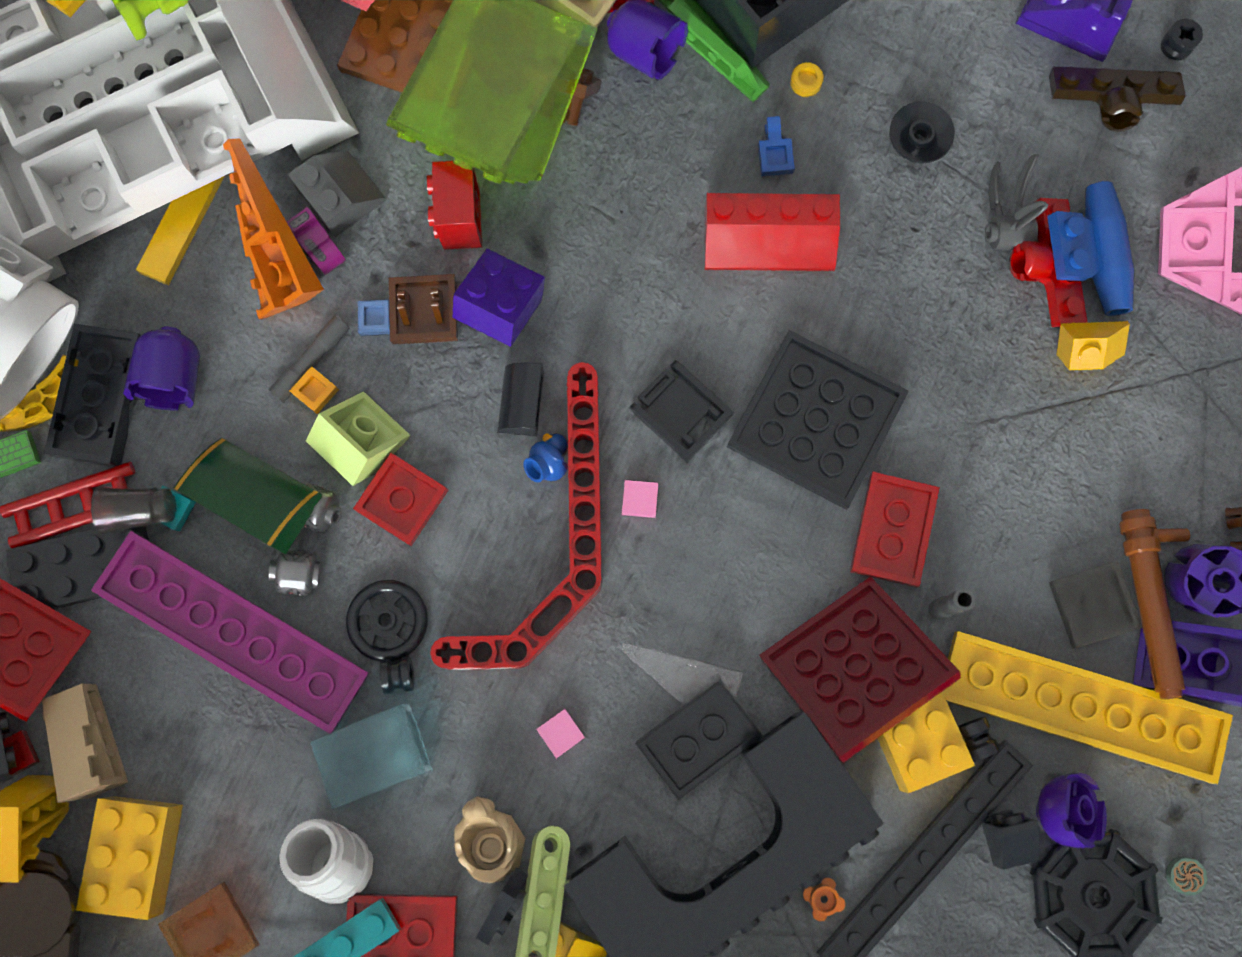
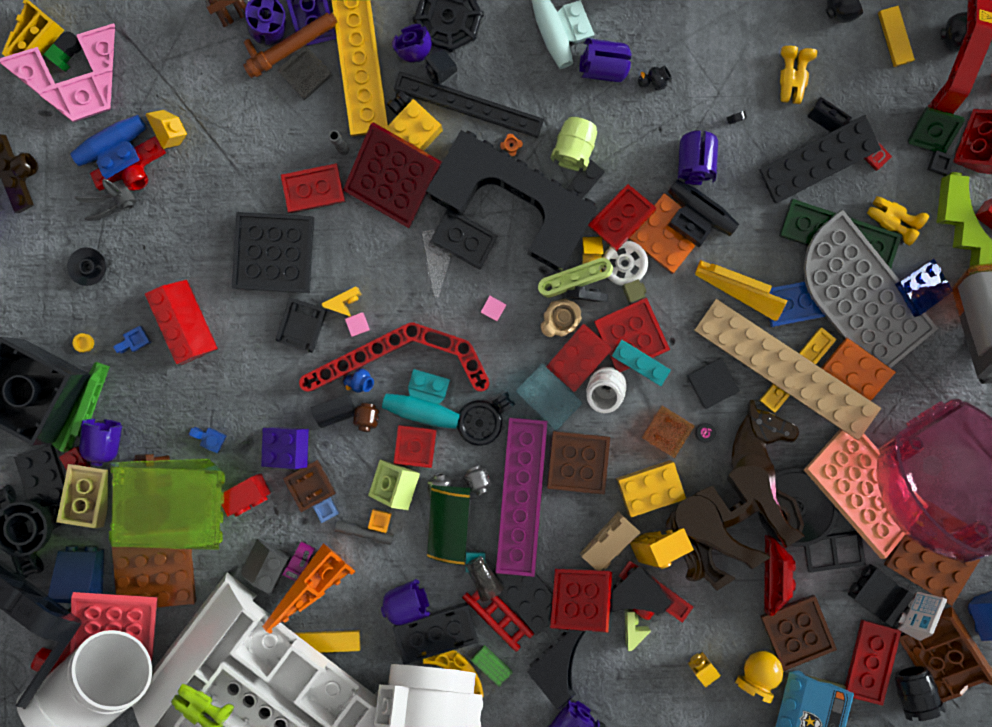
camera: 120 degrees left, 10 degrees up
none -> blue plate [189,427,227,453]
none -> yellow slope [321,286,362,317]
none -> reddish brown head [353,403,380,432]
none -> teal plate [382,369,460,429]
none -> red plate [546,324,613,392]
none -> reddish brown plate [547,431,610,495]

